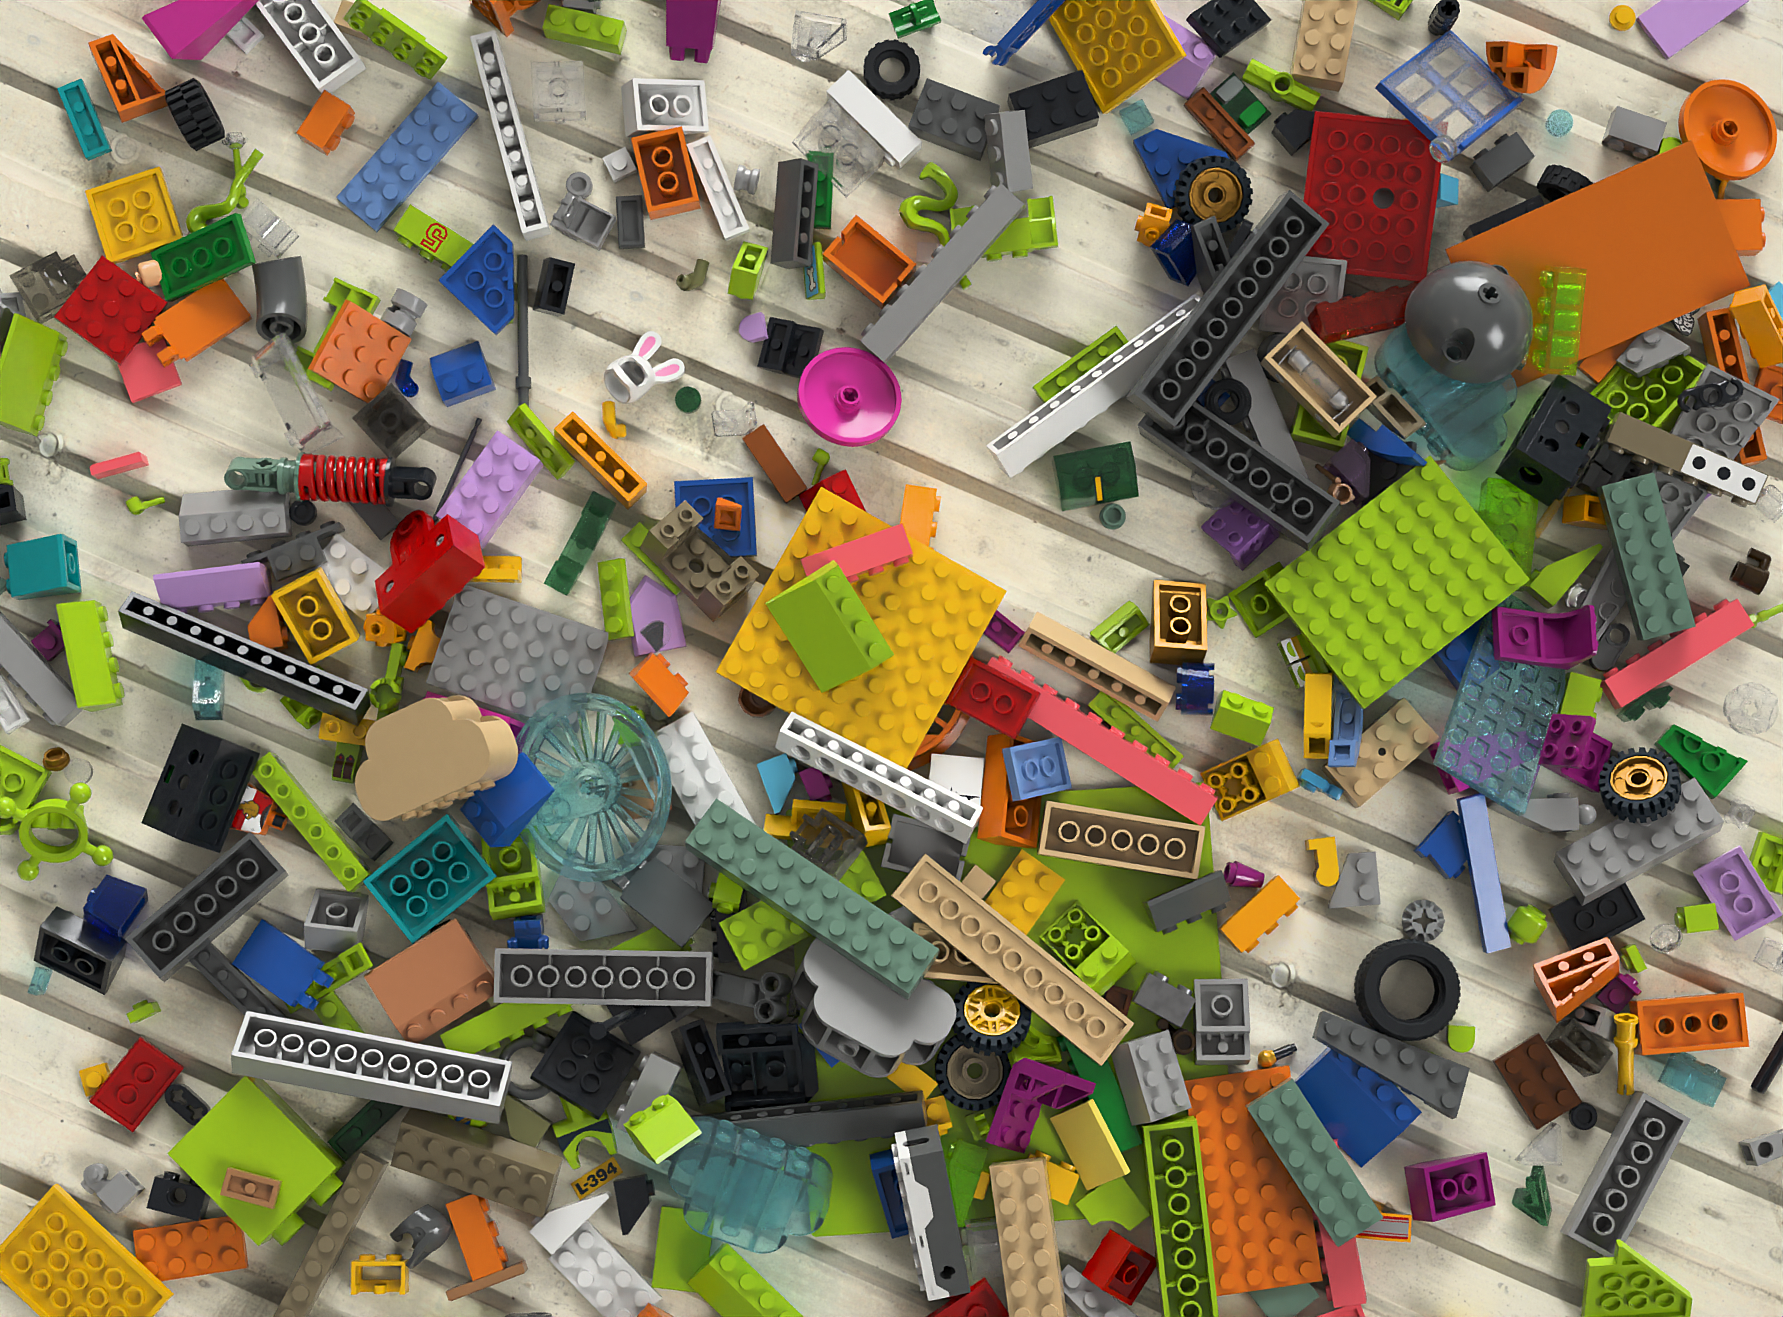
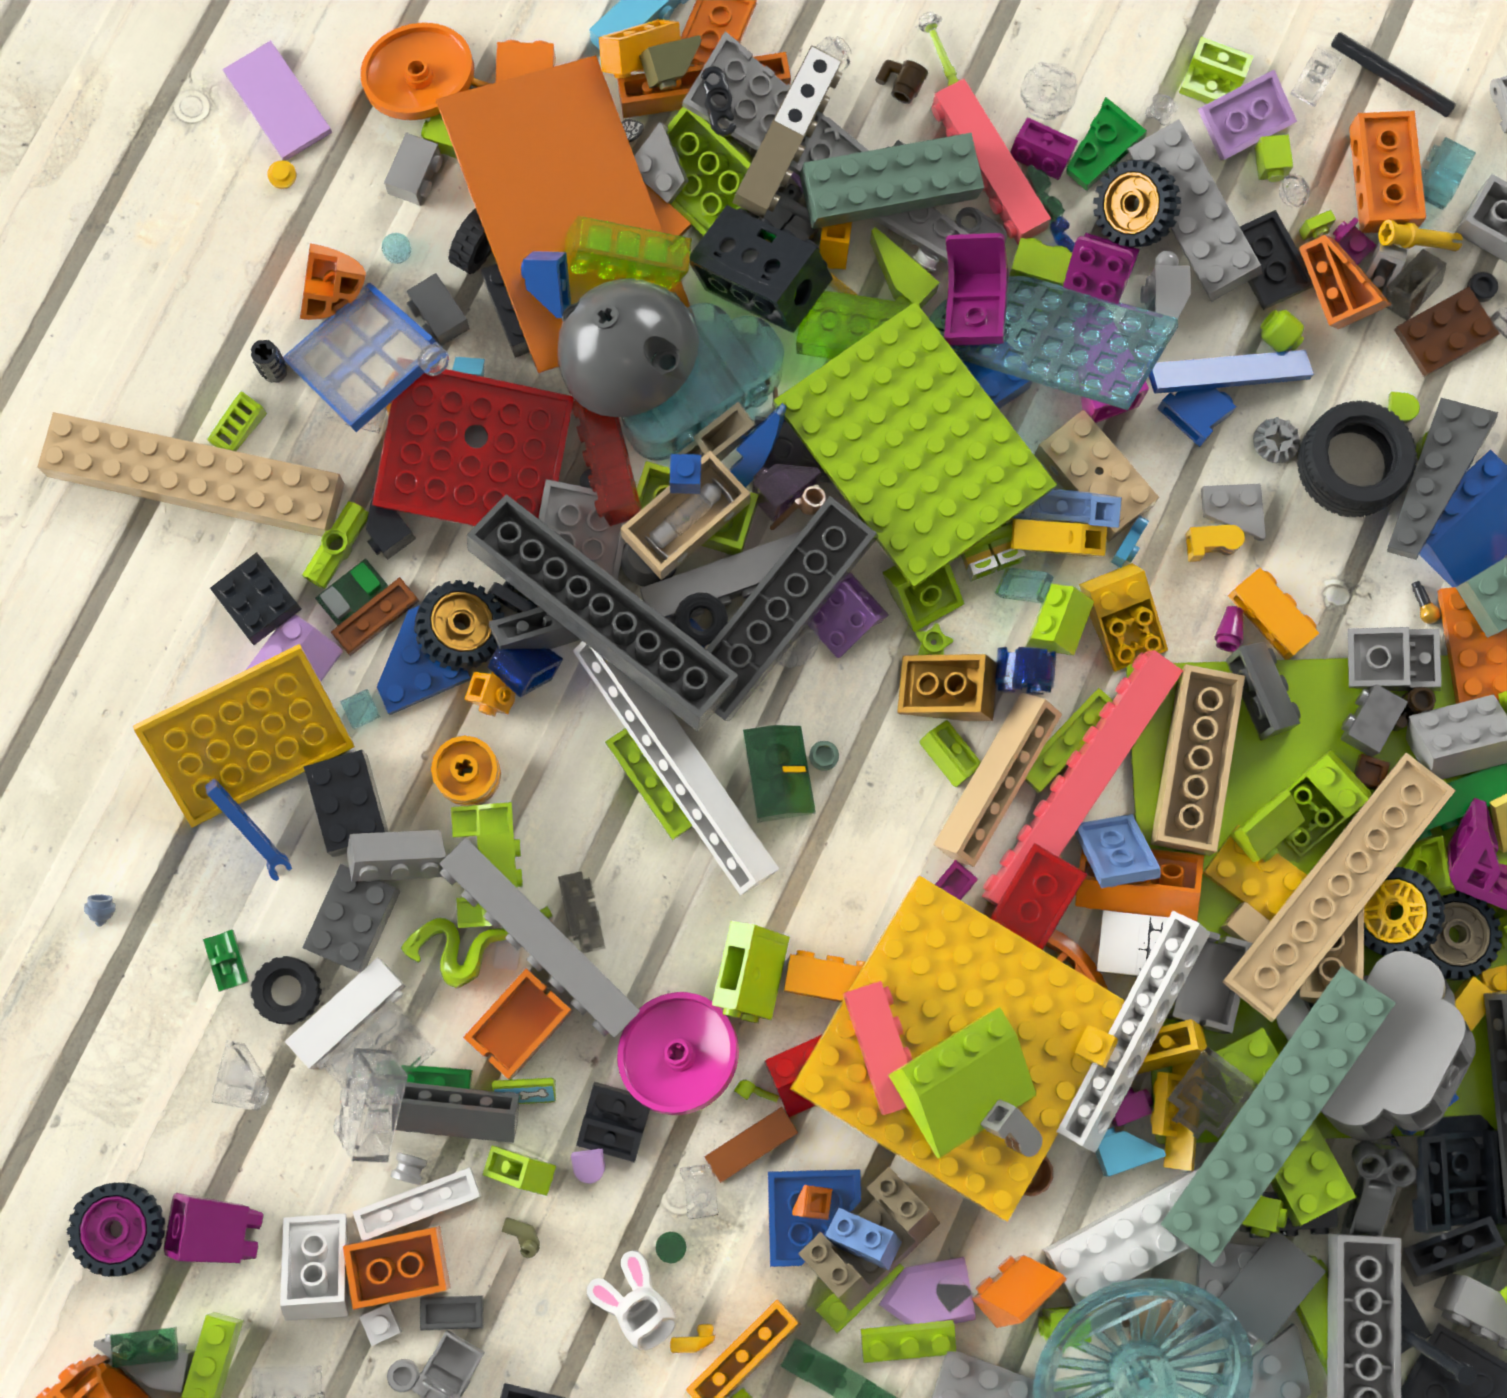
camera: 90 degrees left, 5 degrees down
none -> clear brick [334,1048,408,1163]
none -> light orange wheel [431,735,501,806]
none -> blue slope [521,251,571,318]
none -> clear smoke piece [558,871,606,954]
none -> olive slope [639,35,702,91]
none -> blue brick [670,454,701,494]
none -> lime piece [712,921,790,1023]
none -> medium blue brick [825,1208,902,1271]
none -> light grey leg [981,1099,1042,1157]
none -> clear light blue tile [995,567,1054,604]
none -> magenta bracket [1010,117,1078,180]
none -> clear blue arm [1049,216,1075,252]
none -> yellow plate [1074,1025,1119,1068]
none -> lime slope [1230,789,1305,863]

